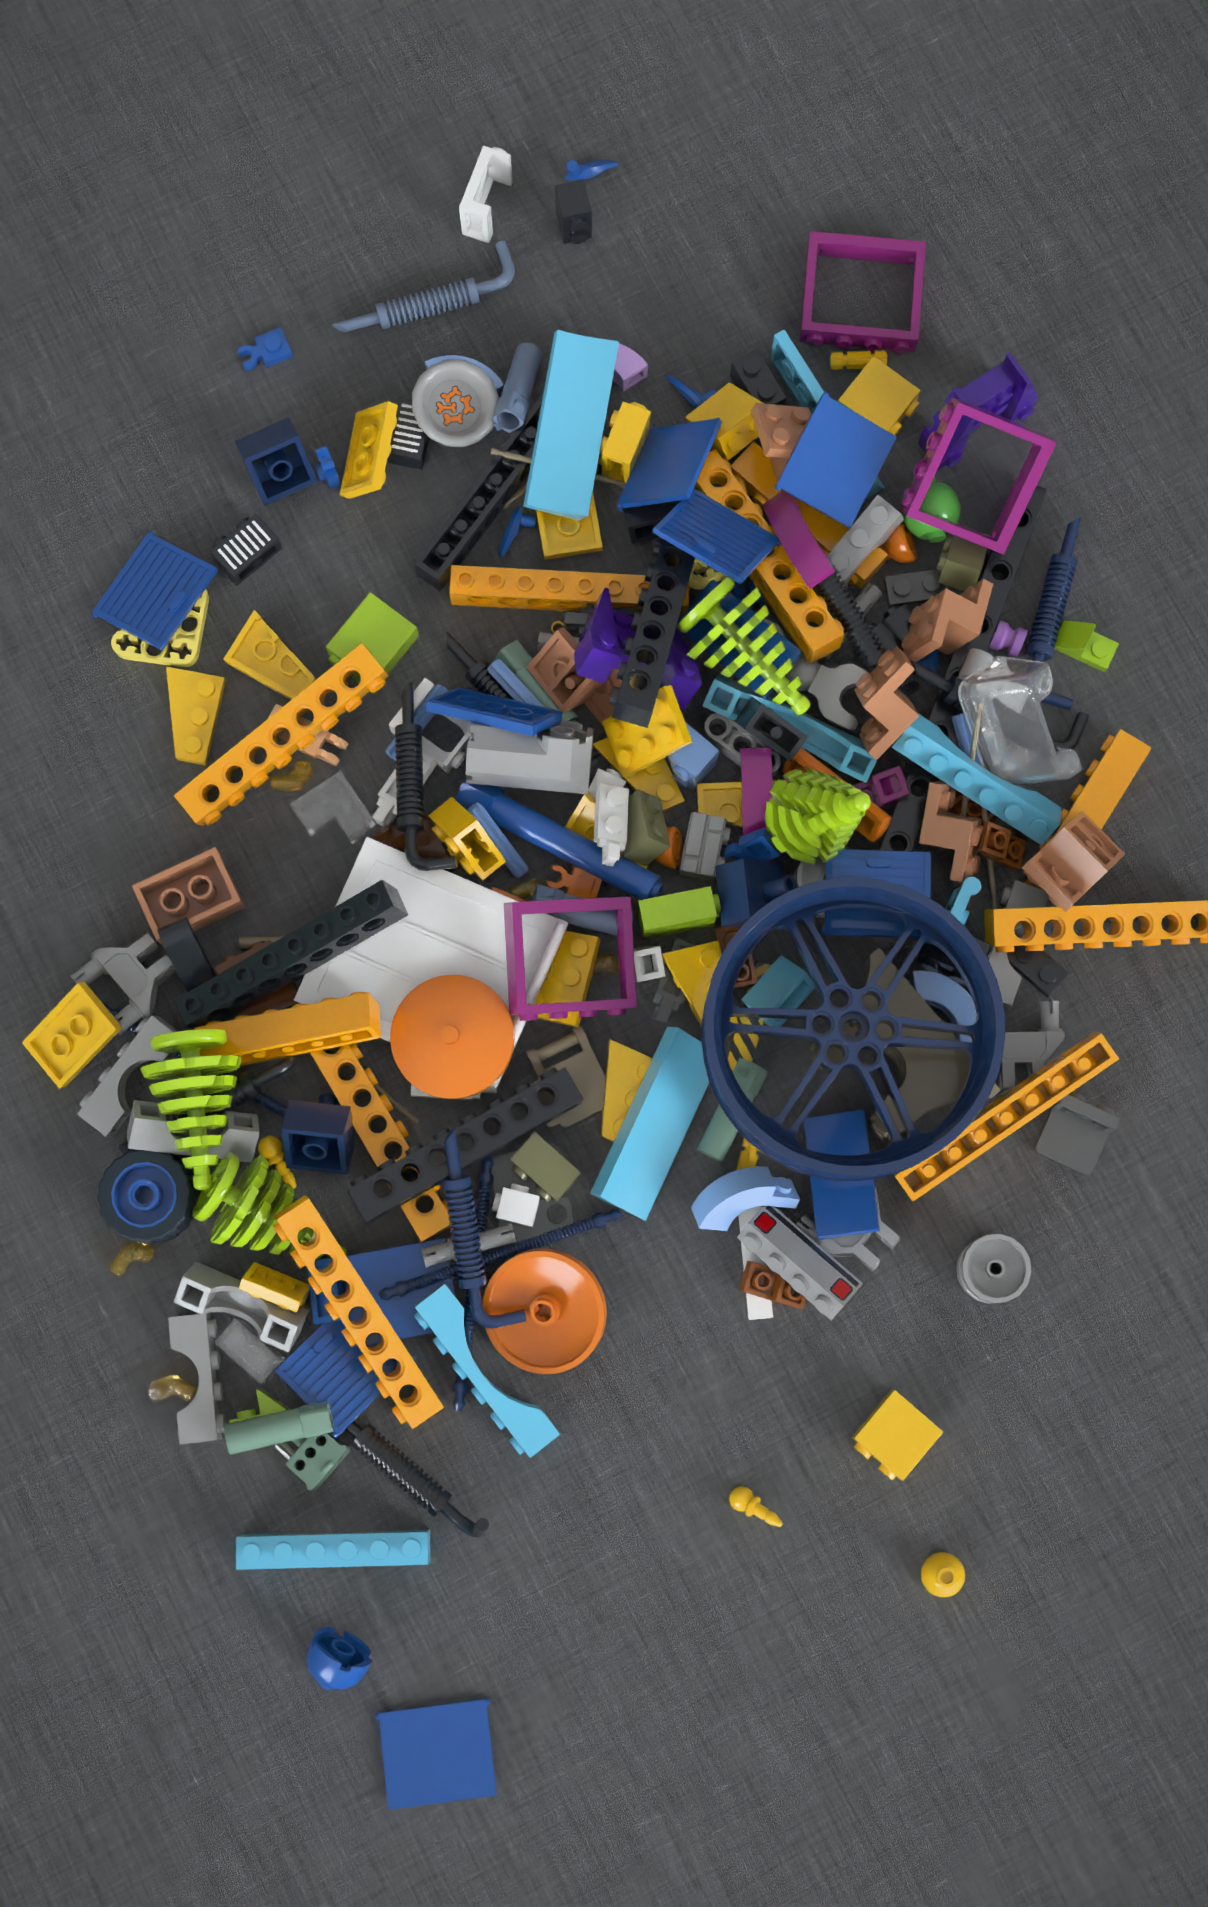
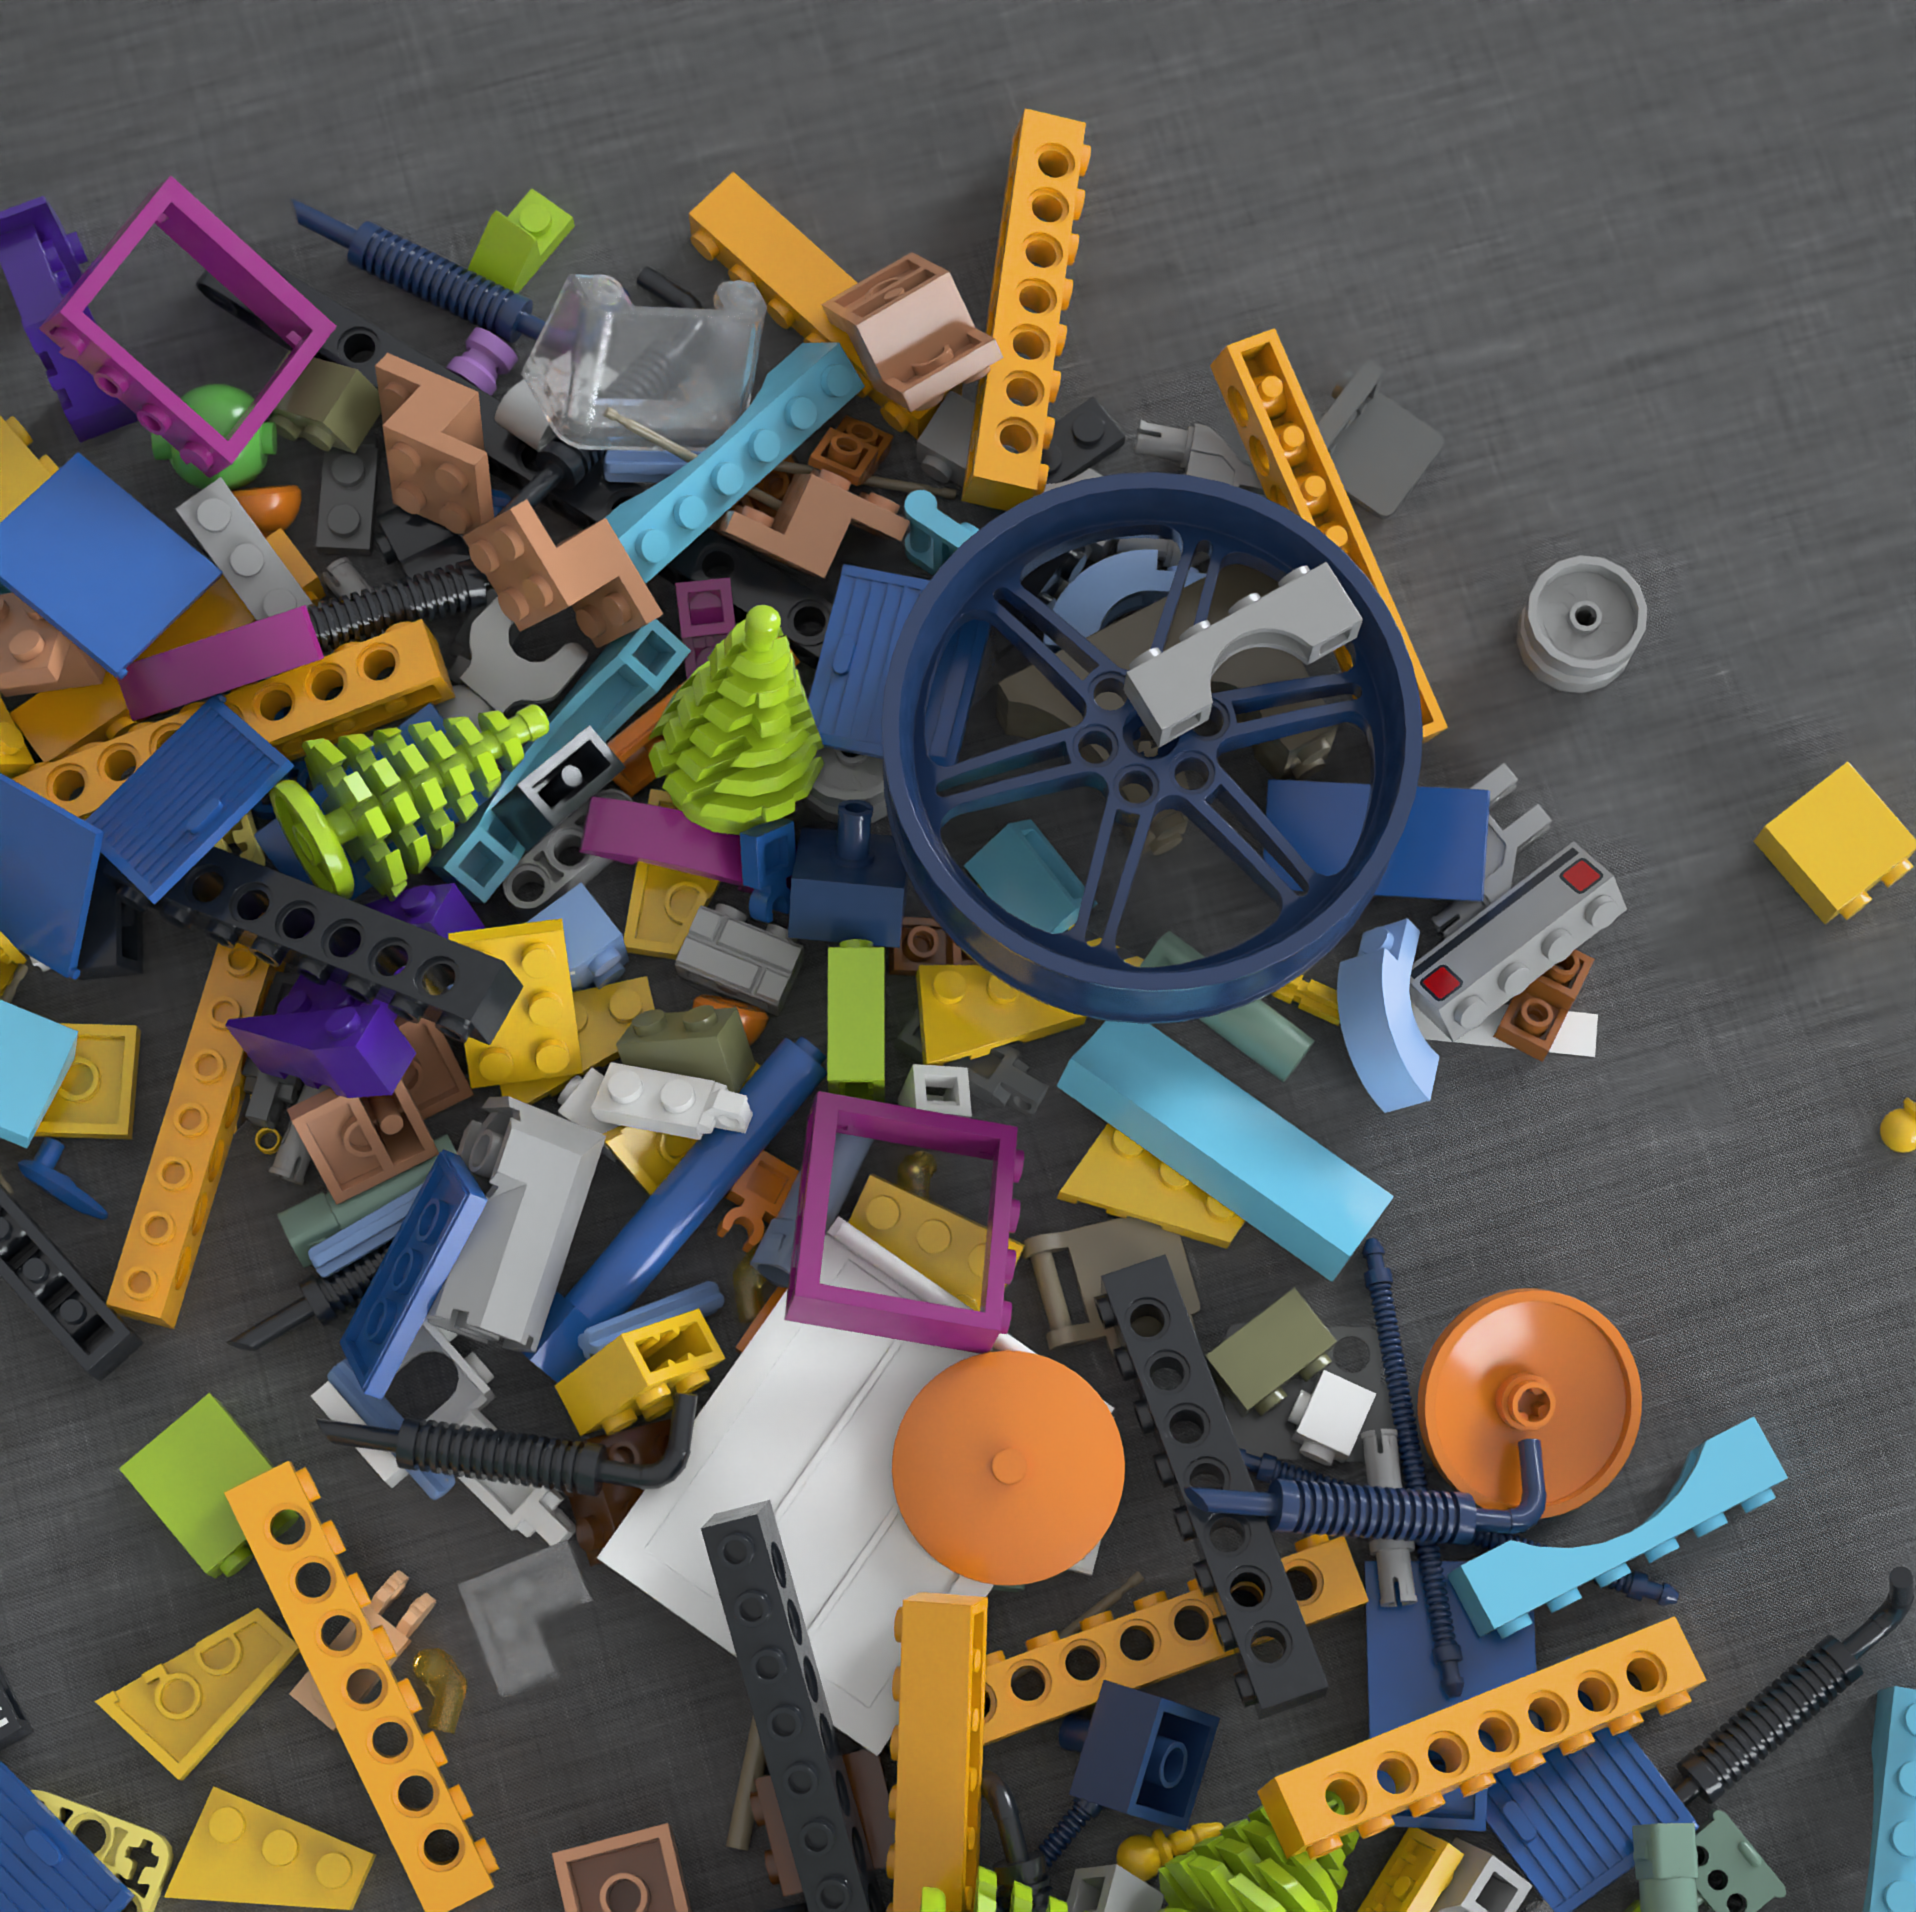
camera: 80 degrees left, 5 degrees down
none -> light grey arch [1123,562,1363,747]

